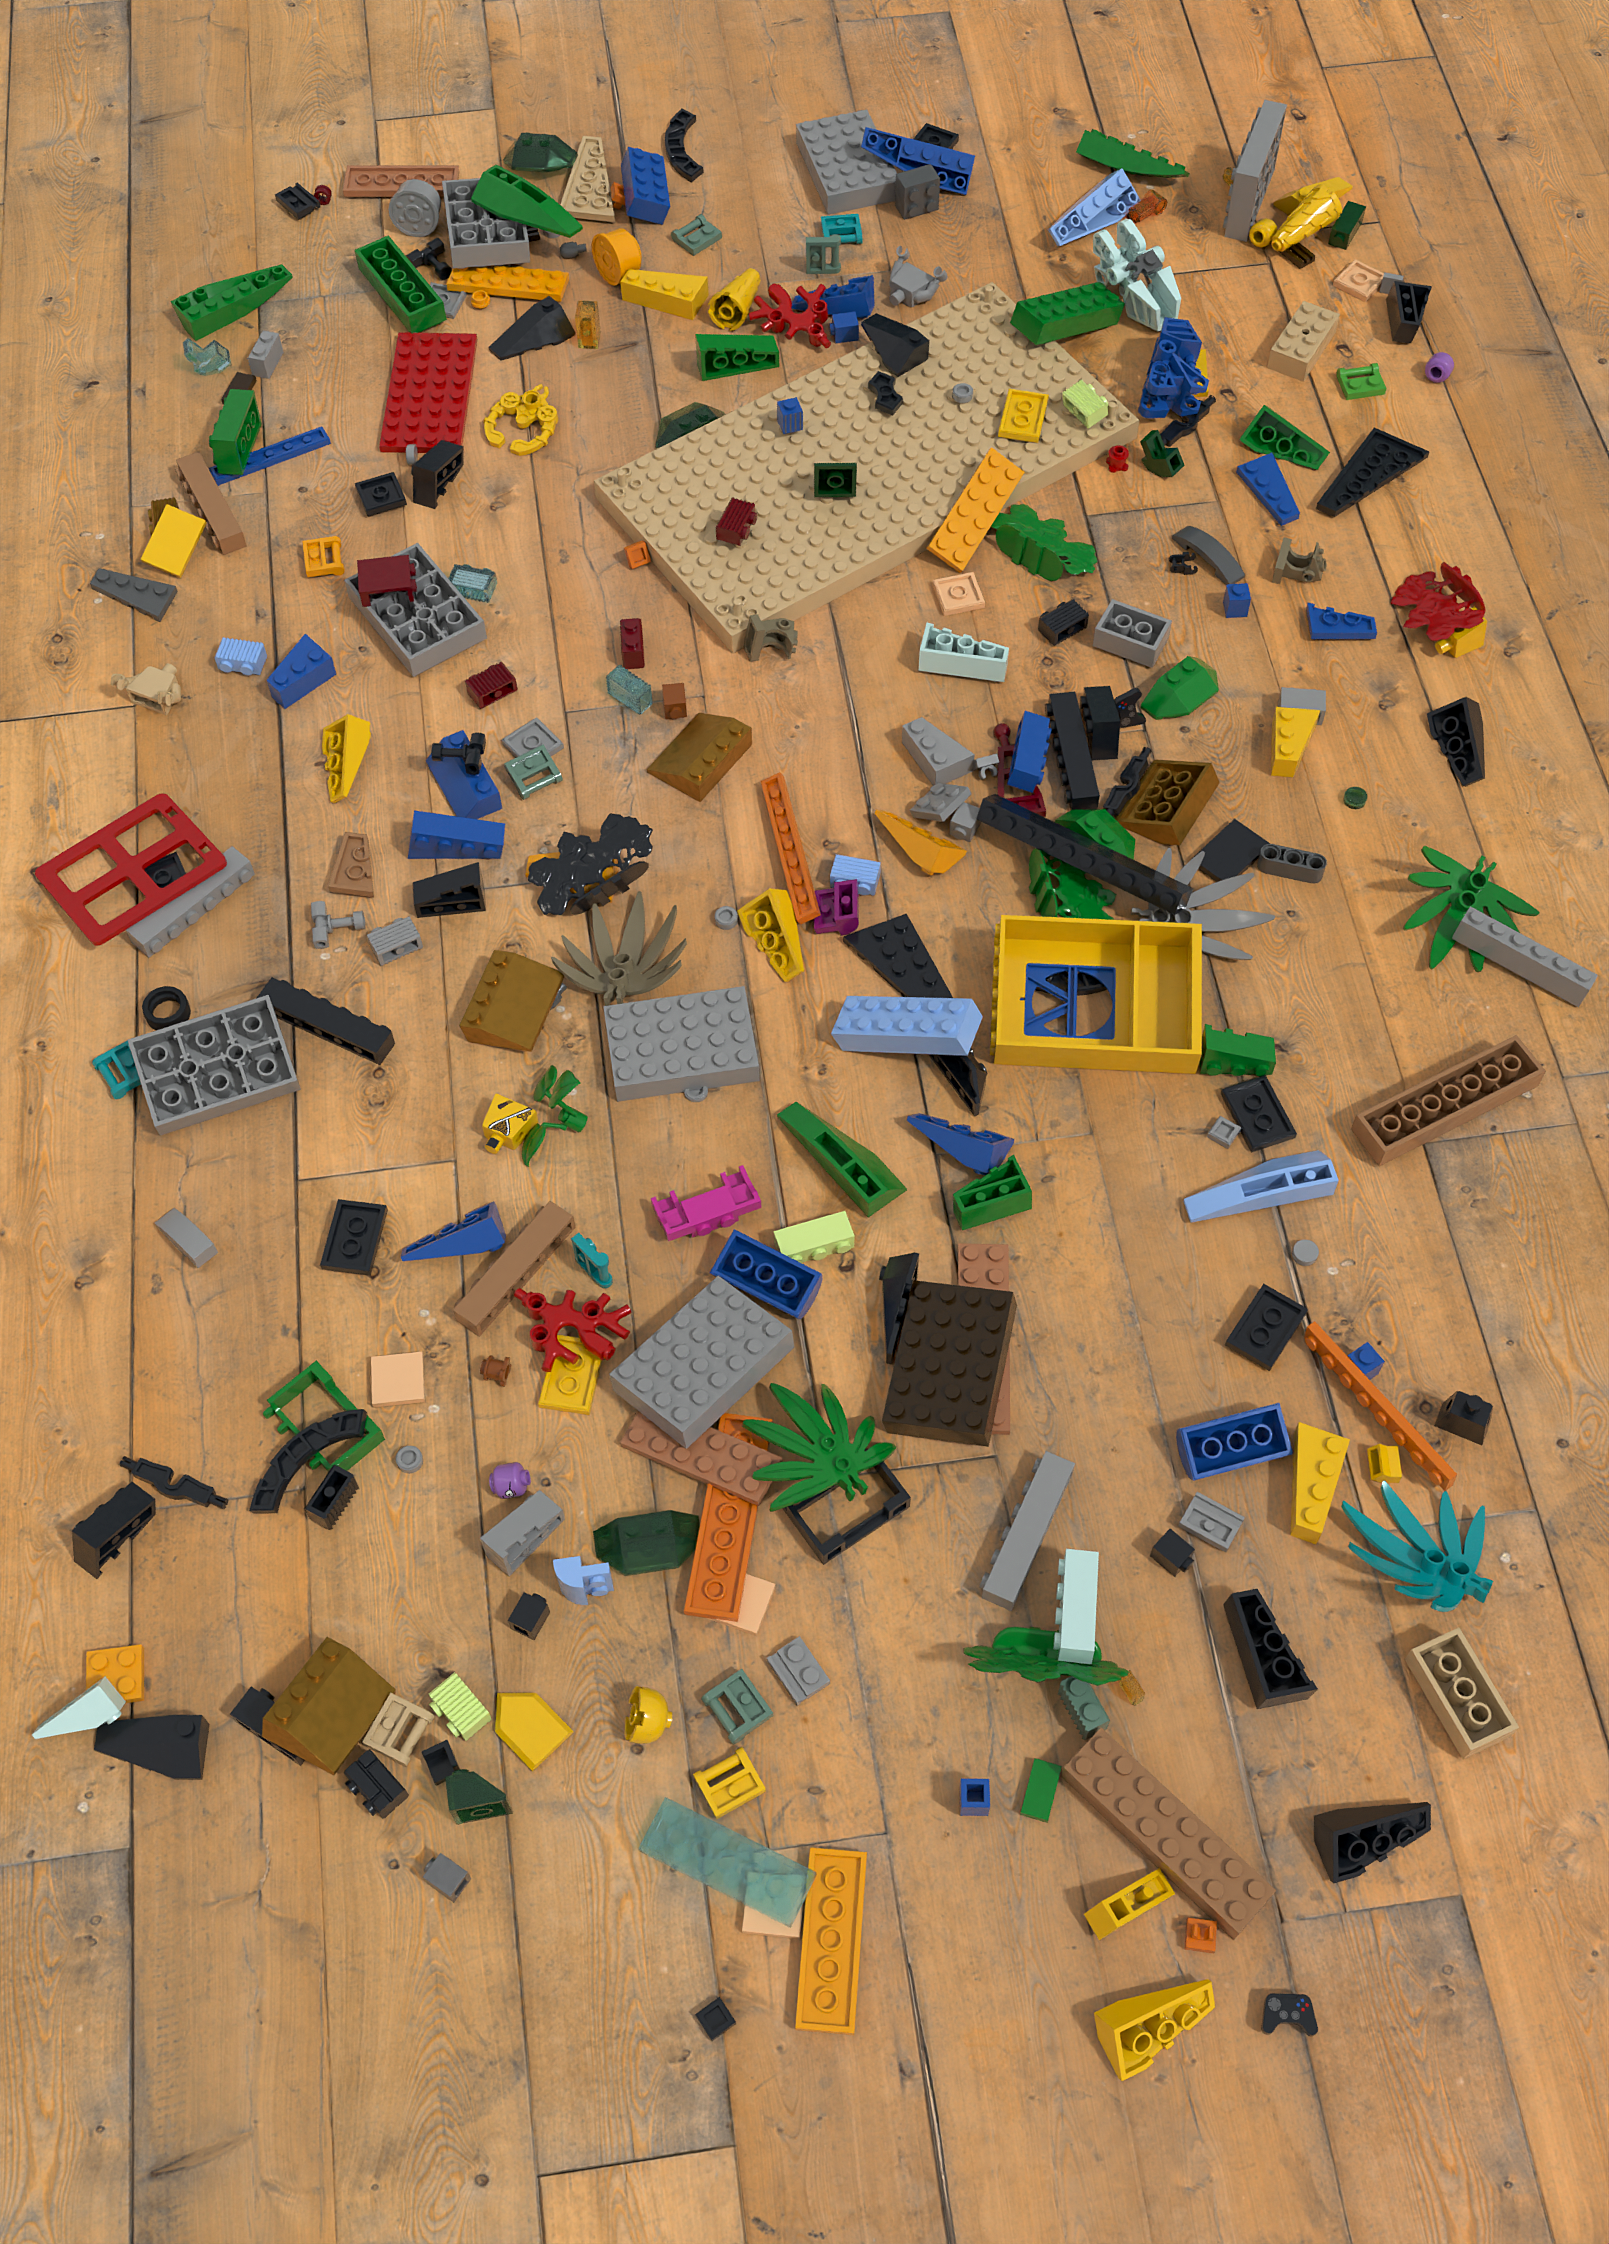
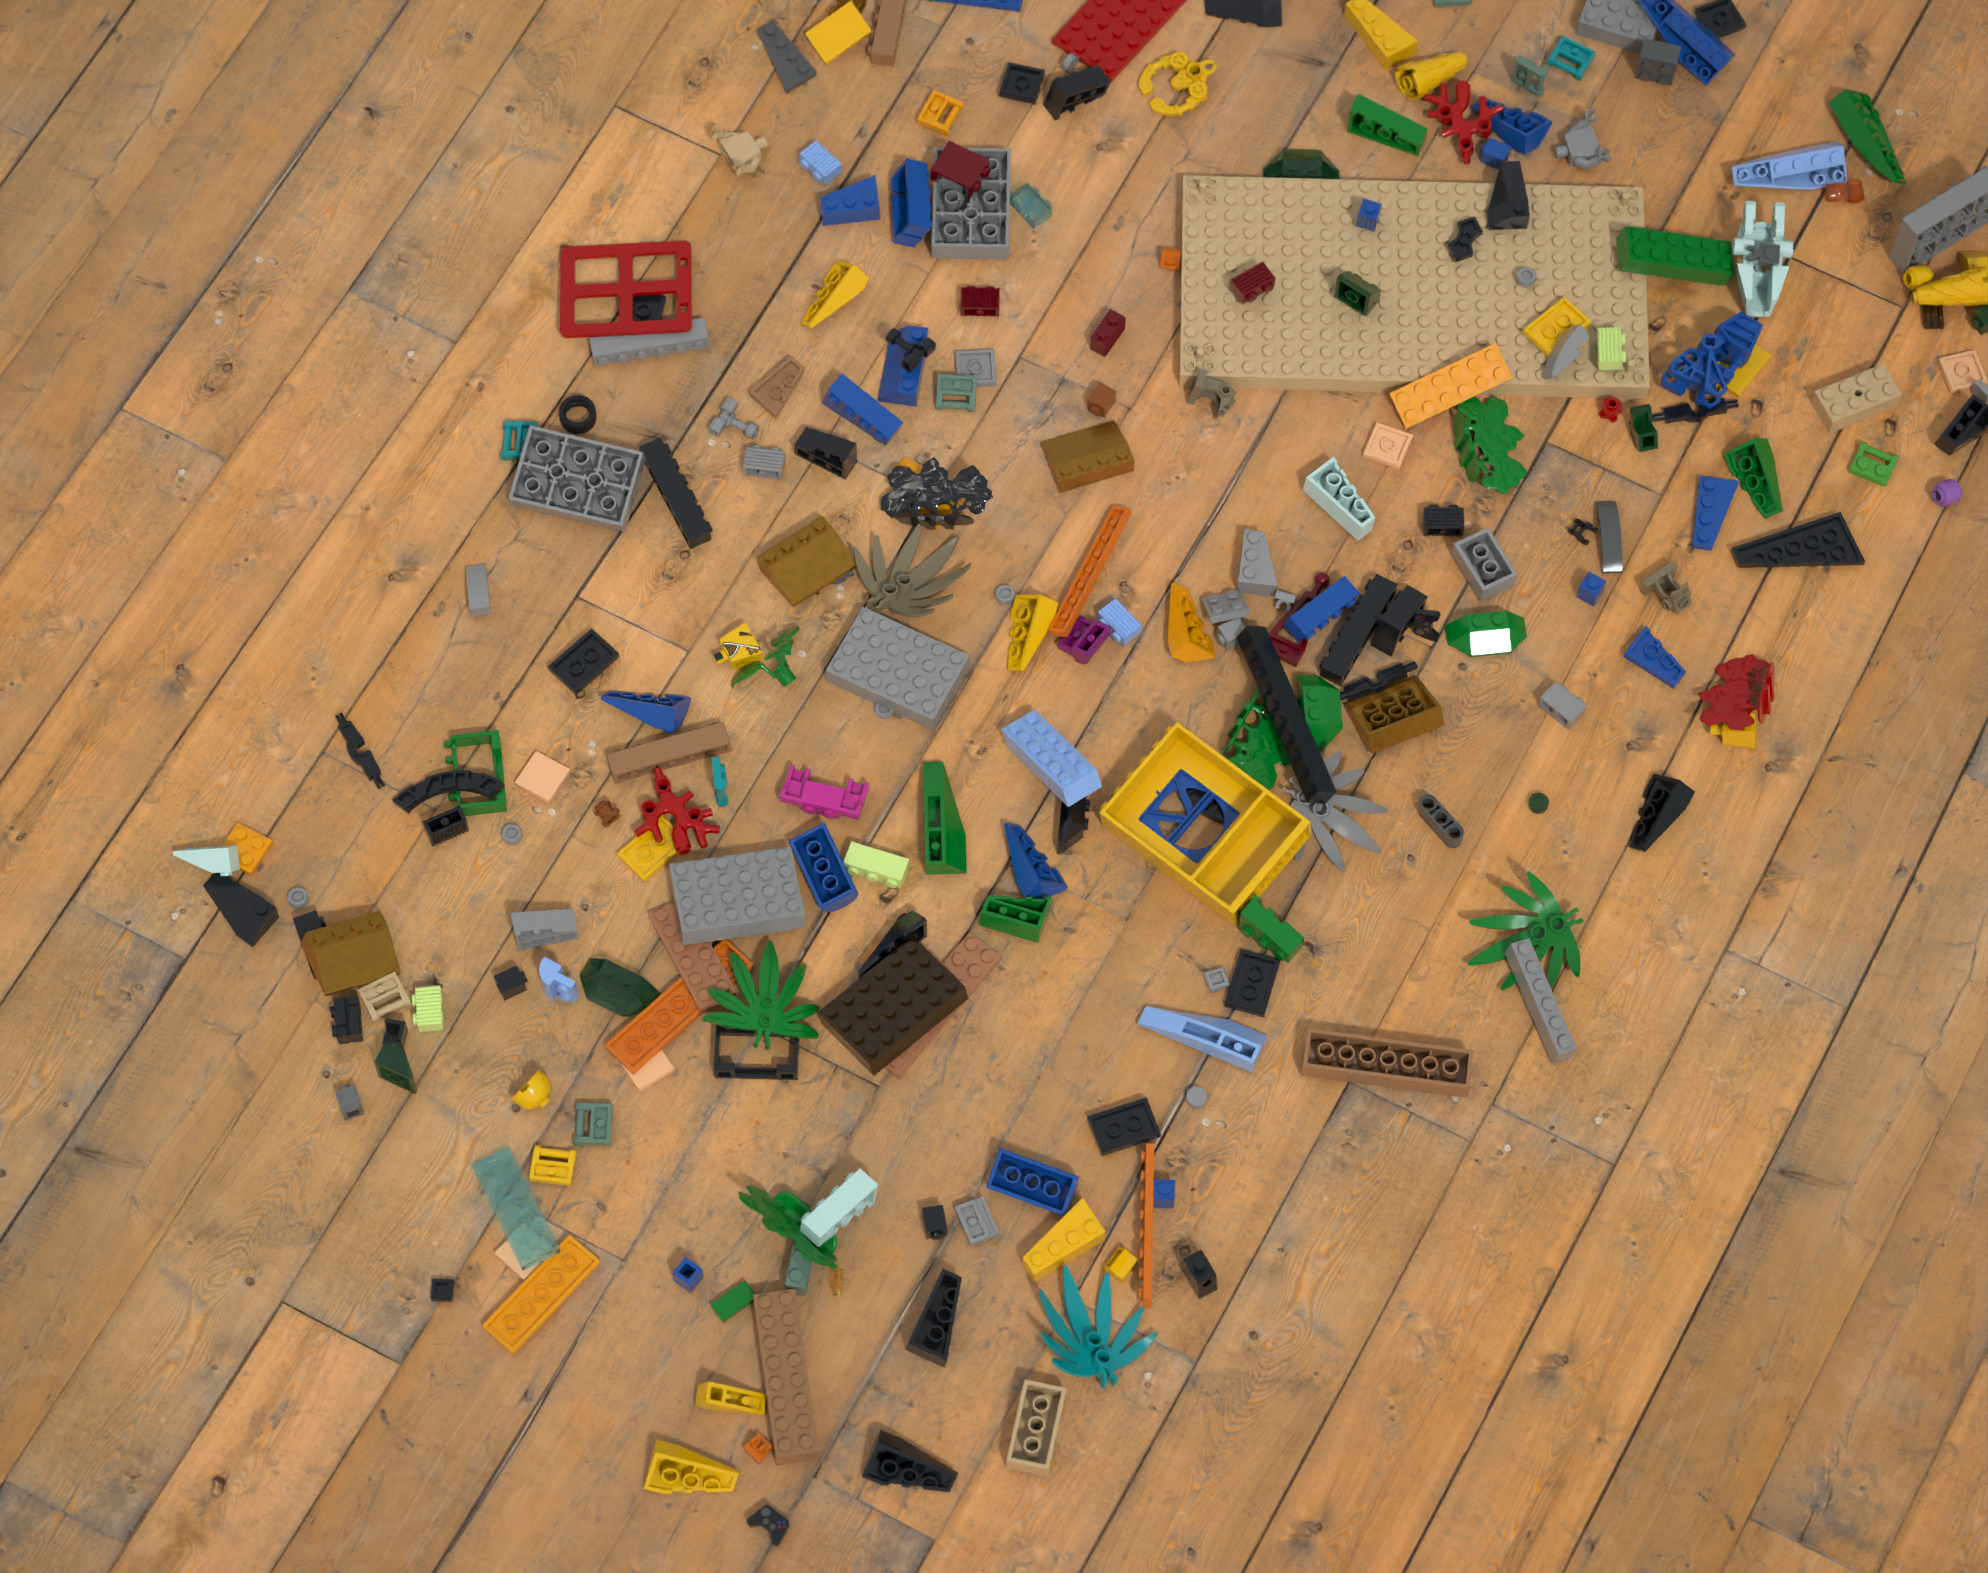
camera: 35 degrees right, 5 degrees up
black wedge [72,1482,156,1579] -> none
medium lavender head [489,1462,531,1499] -> none
yellow tile [495,1693,574,1772] -> none
clear yellow brick [575,301,601,349] -> none
clear light blue brick [606,665,653,714] -> none
light grey plate [767,1636,830,1706] -> none
black wing [843,913,953,998] -> none
light grey brick [980,1451,1075,1611] -> none
black tile [1192,819,1270,882] -> none
yellow wedge [1271,707,1320,777] -> none
none -> light grey tile [287,887,309,909]
none -> blue piece [890,159,932,247]
none -> light grey slope [1542,324,1590,380]

